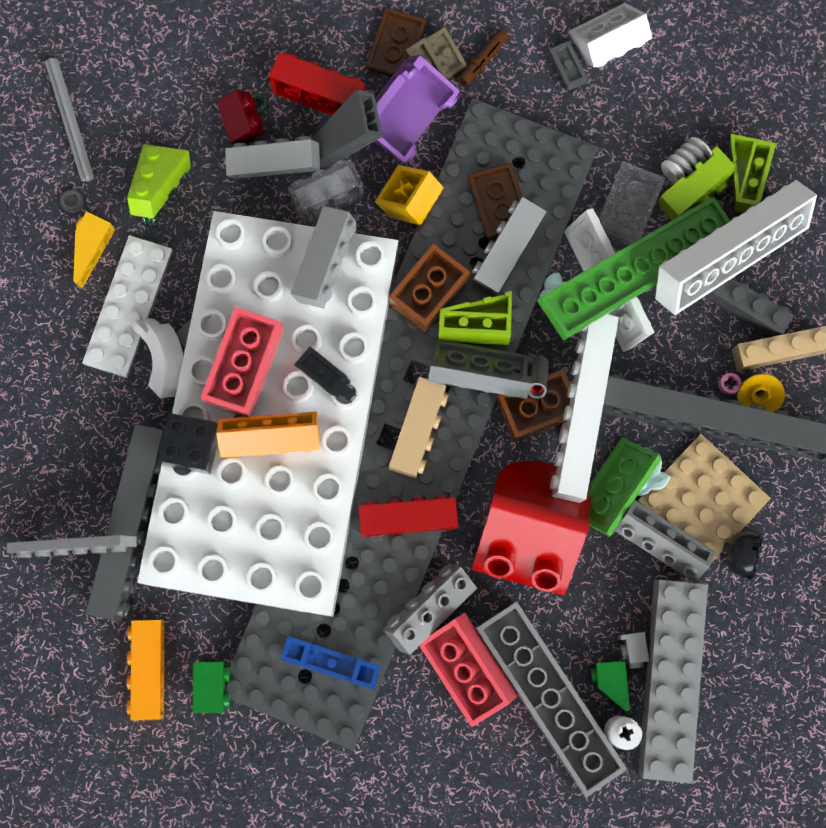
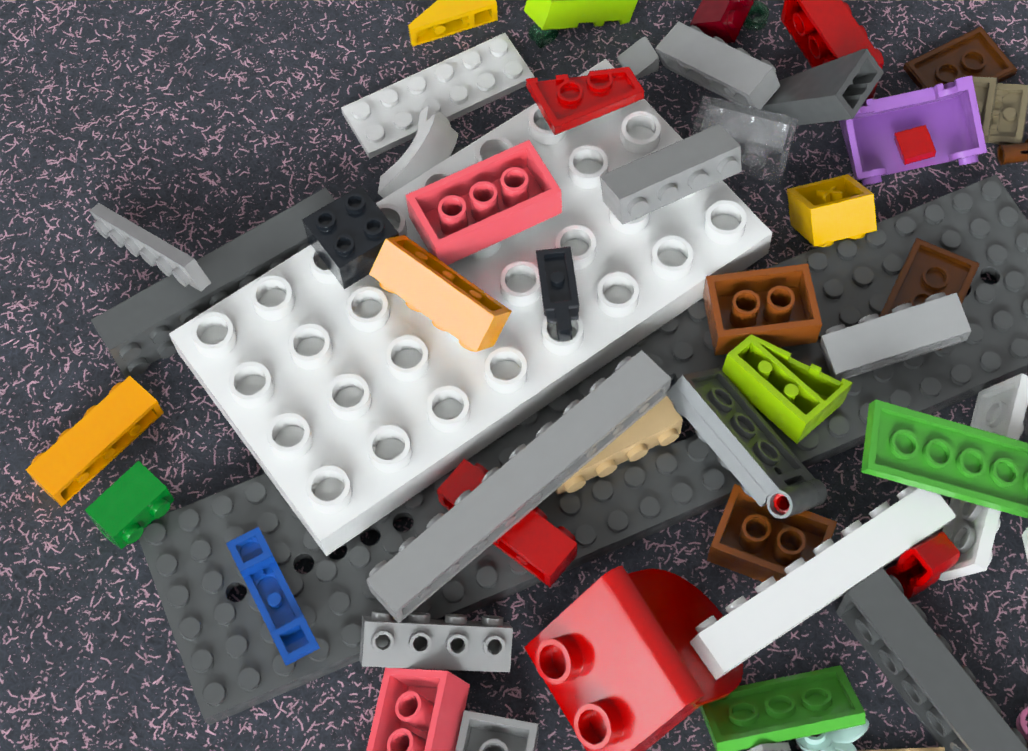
camera: 50 degrees right, 15 degrees down
none -> light grey brick [366,350,671,623]
none -> red wing [526,67,644,135]
none -> light grey slope [617,36,659,79]
none -> red brick [885,532,960,600]
none -> red tile [894,124,936,165]

